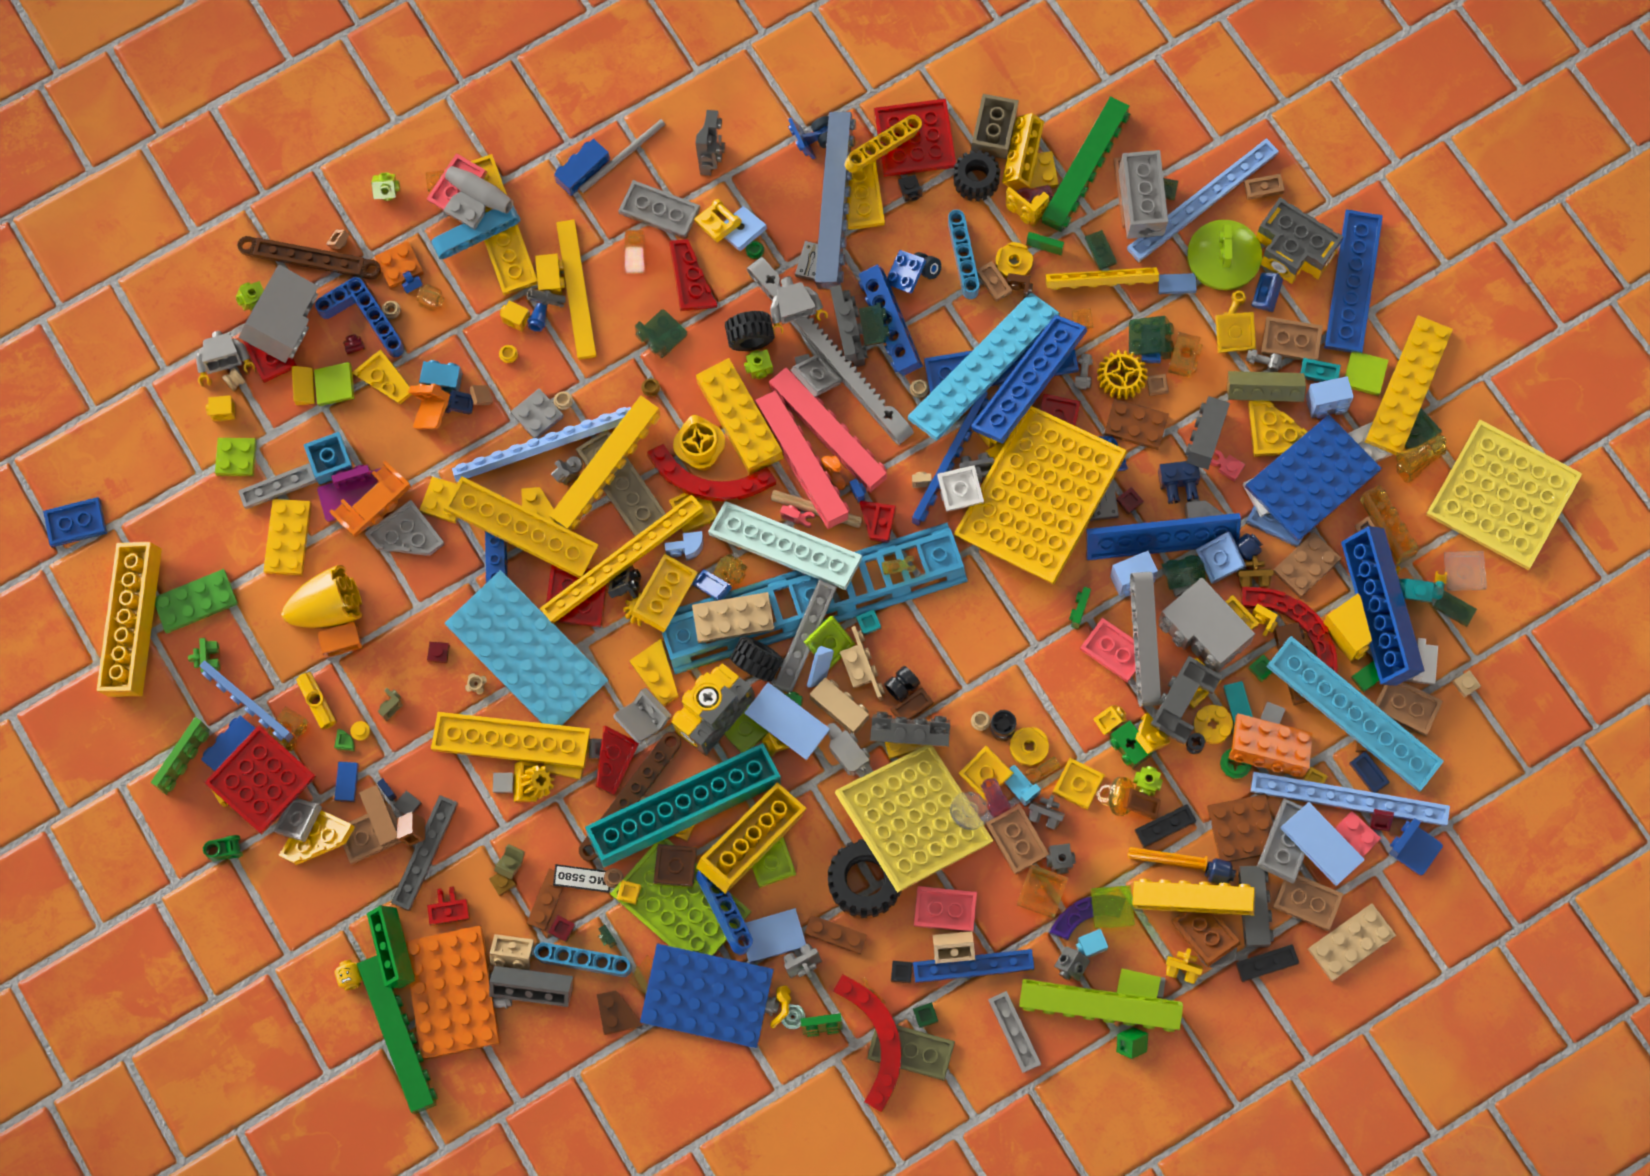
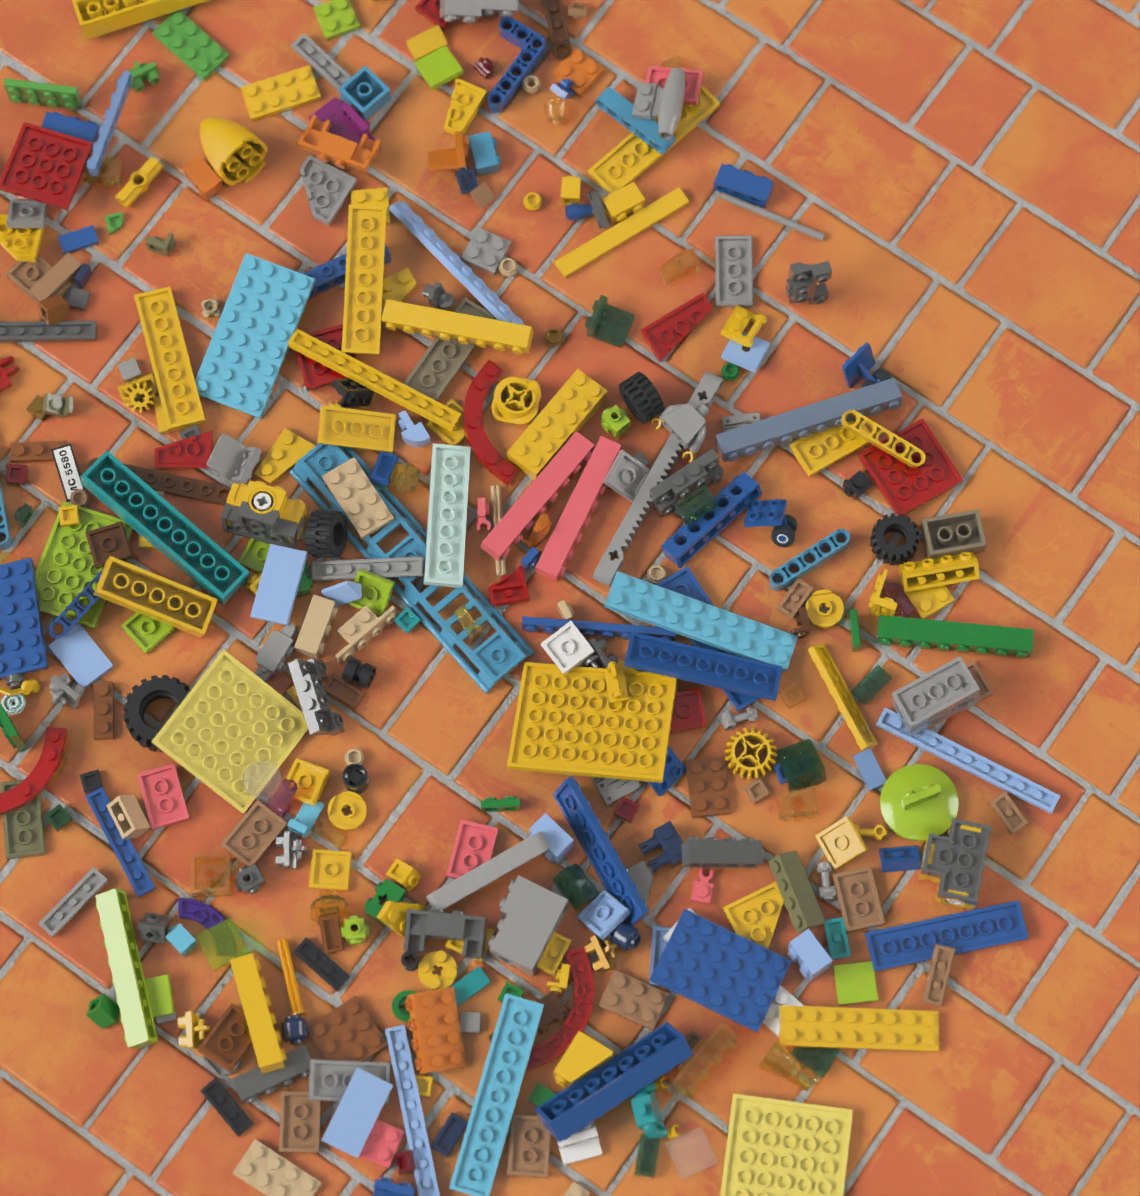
camera: 65 degrees right, 0 degrees up
yellow plate [350,721,370,741] -> none
lime brick [371,172,400,201] -> none
dark red plate [427,641,450,663] -> none
plate [1163,178,1178,200] -> none
none -> yellow hinge [604,661,629,704]
none -> medium nougat tile [922,944,955,1007]

